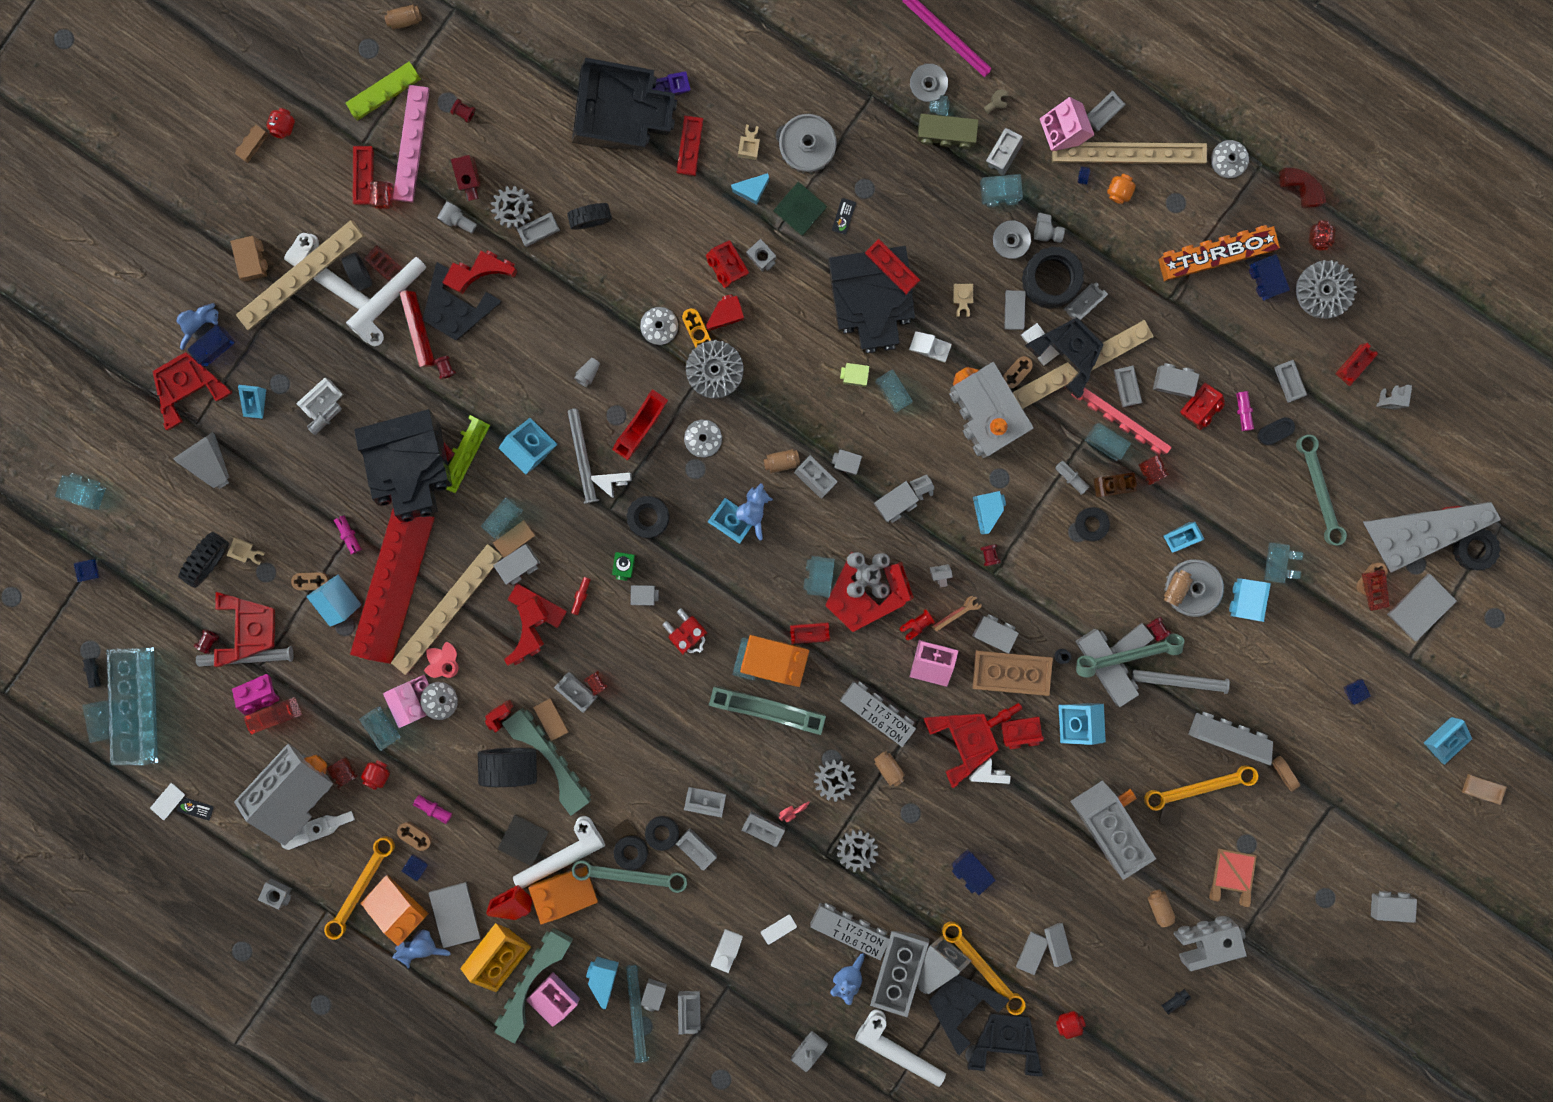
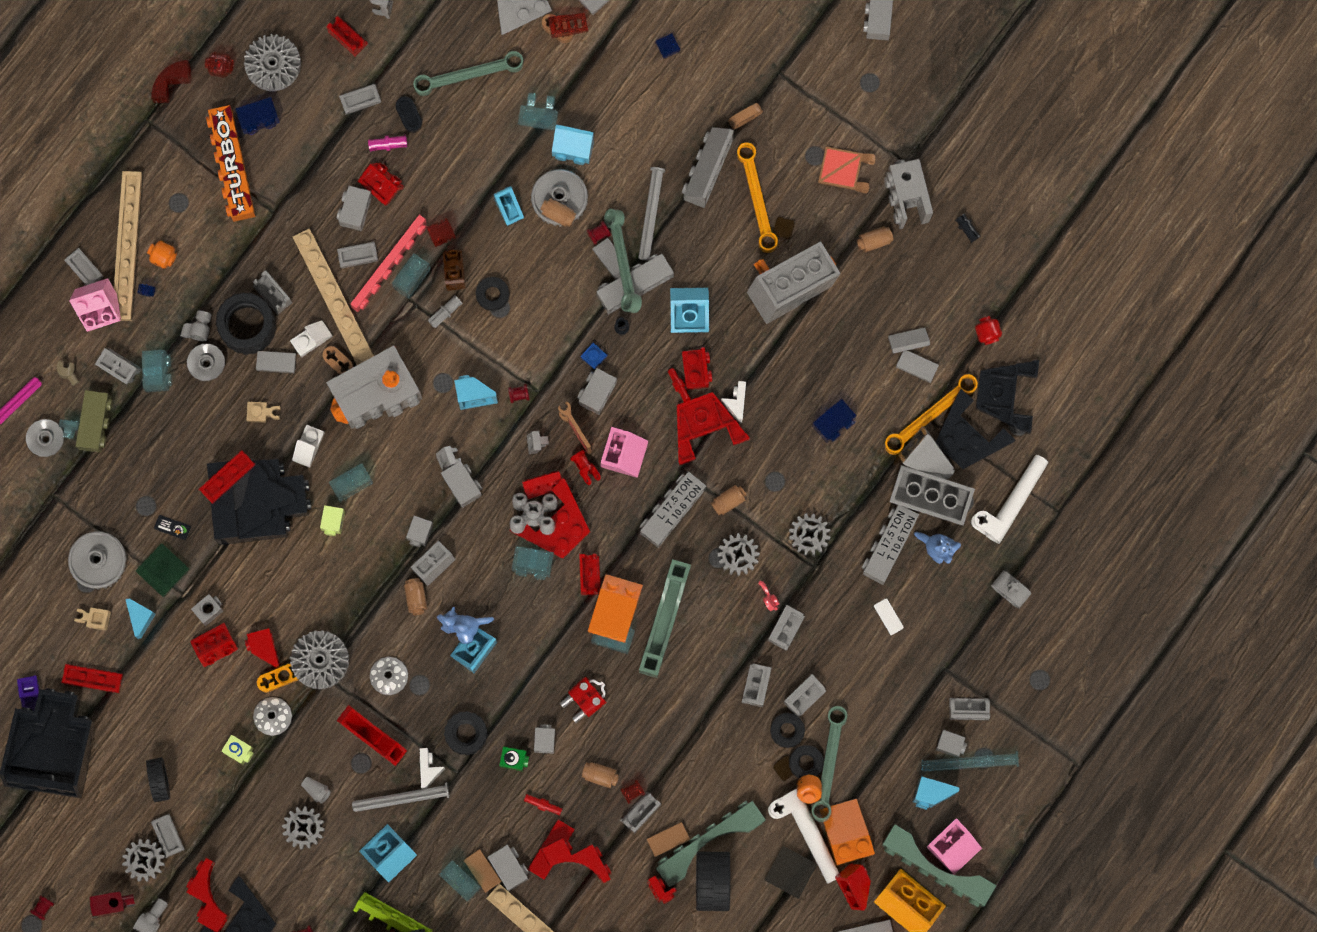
camera: 90 degrees left, 10 degrees down
white slope [711,929,743,973] -> none
medium nougat plate [972,650,1053,696] -> none
black wing [1025,317,1104,399] -> none
light grey dish [1211,140,1249,178] -> none
none -> yellowish green brick [221,735,254,765]
none -> light grey gear [282,806,325,850]
none -> blue plate [580,343,607,370]
none -> medium nougat head [582,762,619,789]
none -> orange head [797,775,822,804]

